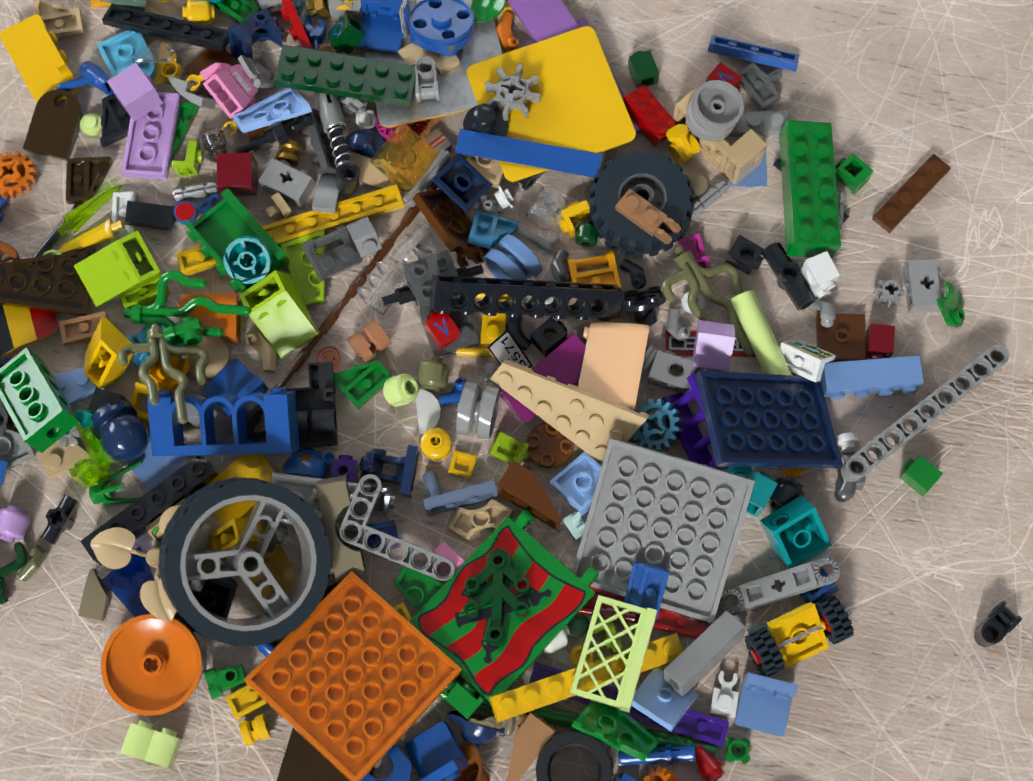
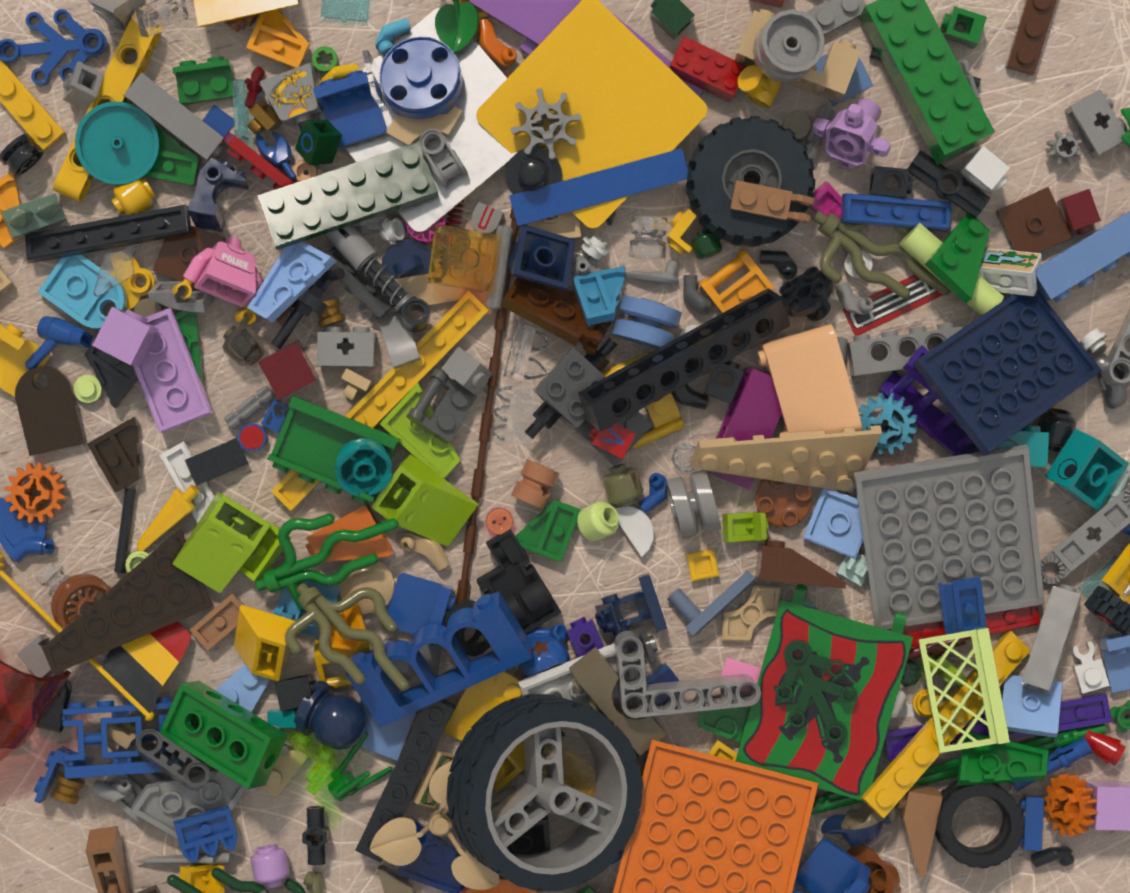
camera: 25 degrees left, 15 degrees up
clear neon green bar [56,186,122,236] -> none
green plate [162,316,205,346] -> none
lime bracket [171,140,204,177] -> none
light grey piece [238,55,276,89] -> none
yellow head [420,428,453,462] -> none
green brick [444,679,485,719] -> none
white sticker [487,329,533,368] -> none
lavender head [693,320,735,371] -> none
light grey arm [813,299,837,327] -> none
none -> lavender piece [812,99,891,170]
none -> blue tile [841,193,951,231]
none -> green wing [924,213,990,304]

